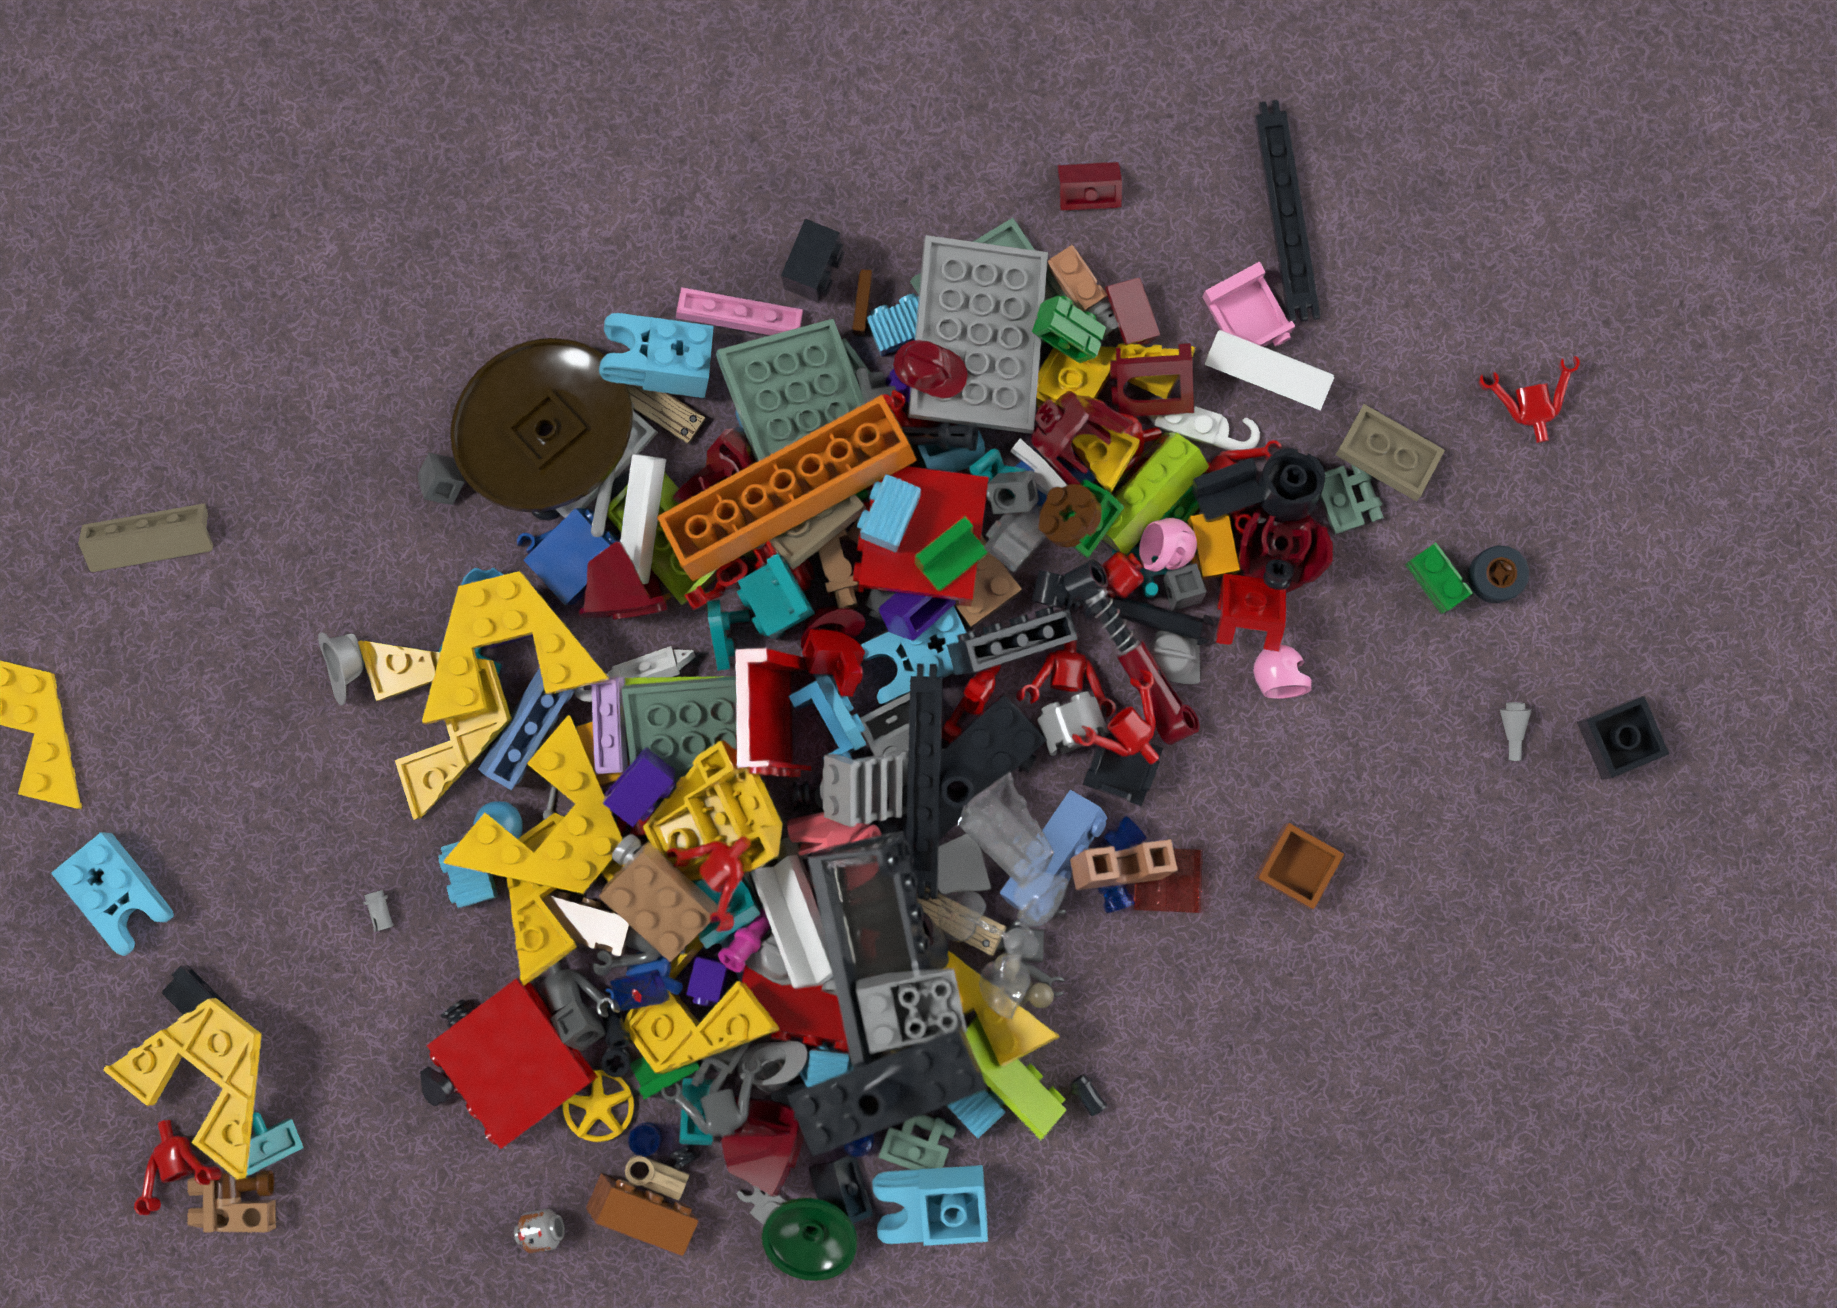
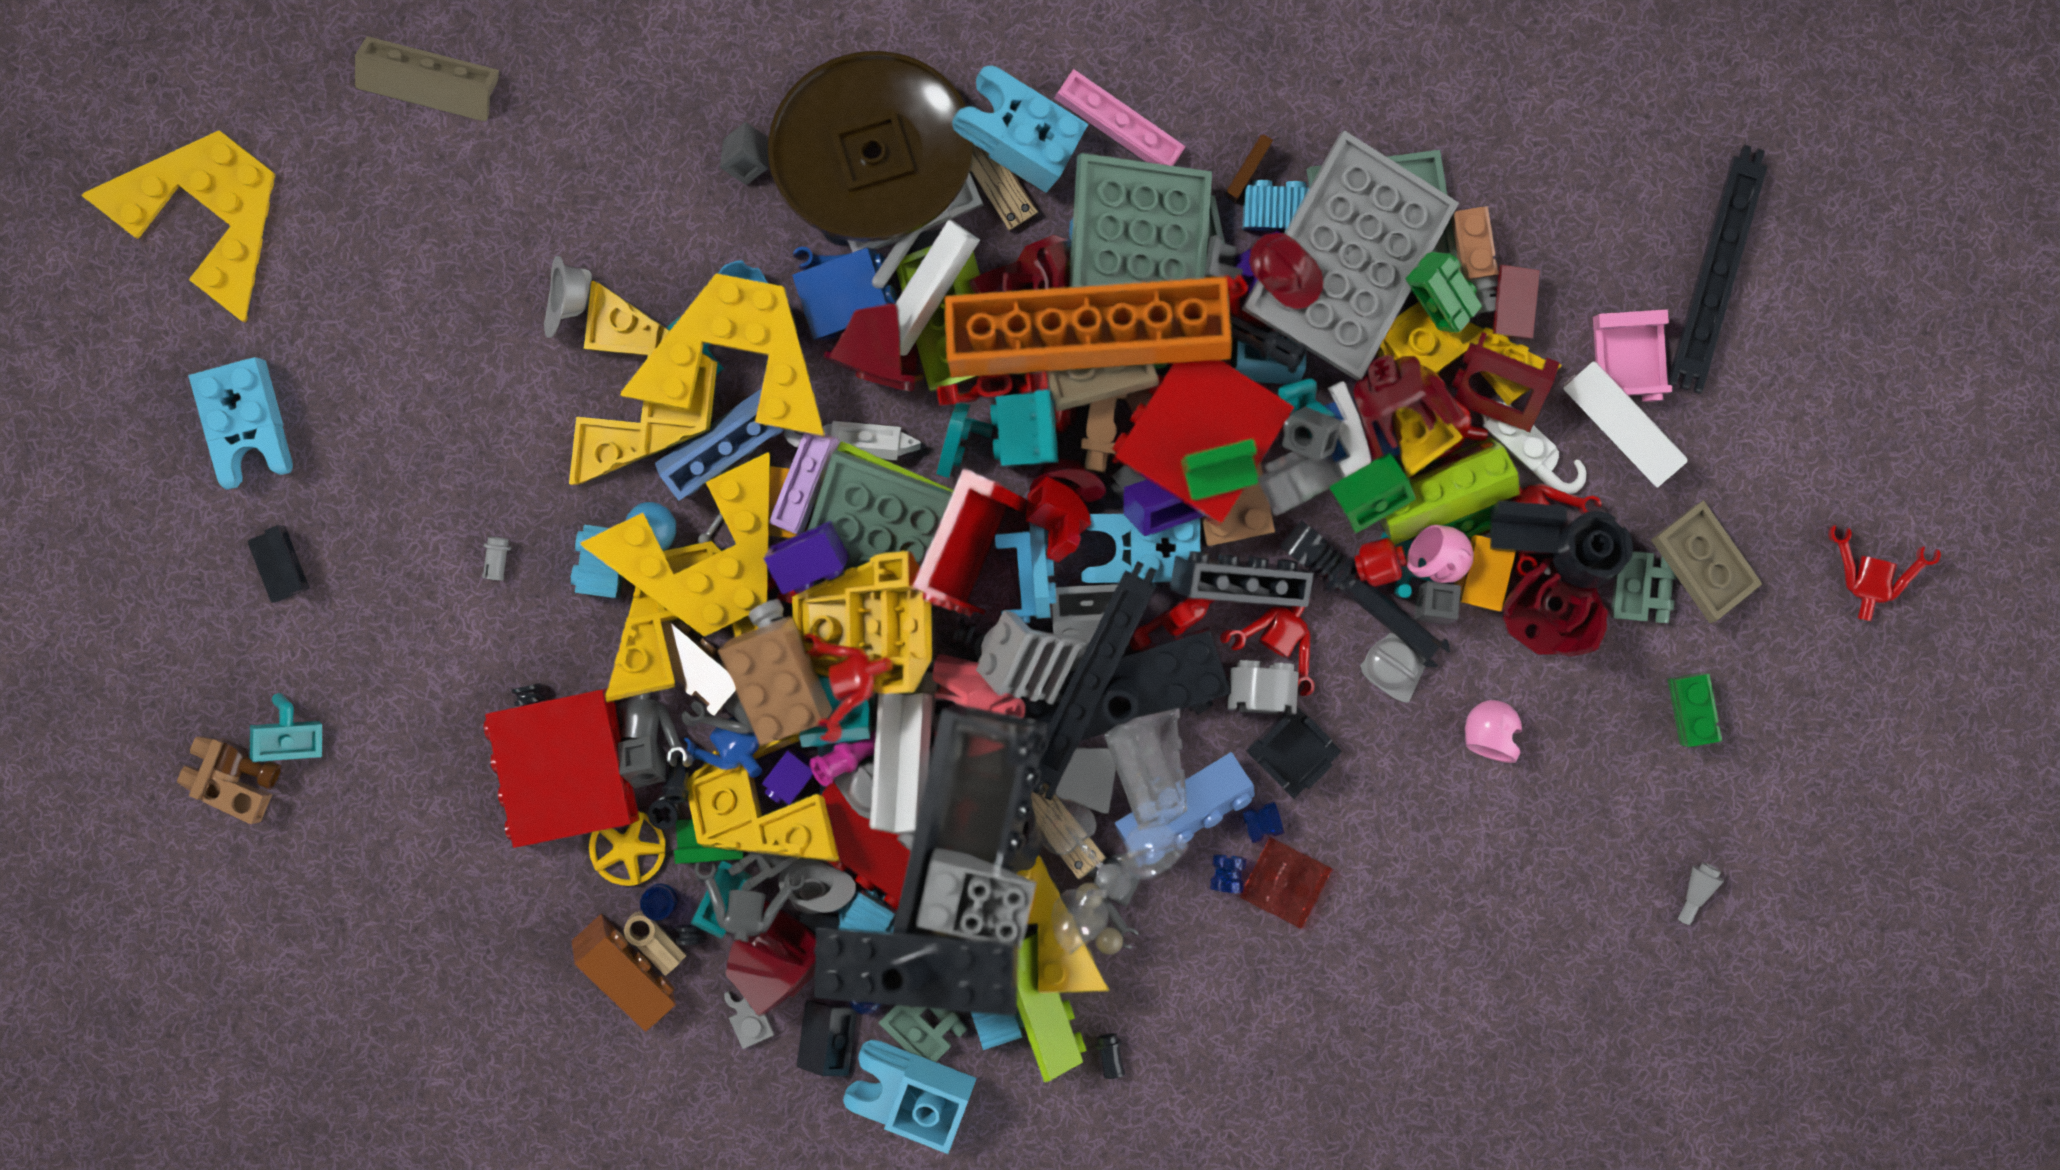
camera: 25 degrees right, 5 degrees up
yellow wing [103,998,261,1180] -> none
red piece [134,1120,222,1215] -> none
black tile [420,1066,454,1106] -> none
light grey head [514,1209,564,1254] -> none
clear blue tile [610,969,670,1011] -> none
dark green dish [762,1198,858,1281] -> none
black brick [781,219,845,303] -> none
medium azure brick [857,474,921,552] -> none
reddish brown plate [1038,484,1102,547] -> none
dark red panel [1057,162,1122,211] -> none
piece [1064,559,1200,745] -> none
nougat arch [1070,840,1178,890] -> none
red piece [1072,669,1159,764] -> none
red panel [1216,573,1286,652] -> none
dark orange piece [1254,823,1344,910] -> none
black bush [1263,559,1294,590] -> none
black wheel [1468,545,1529,604] -> none
black brick [1577,696,1669,780] -> none

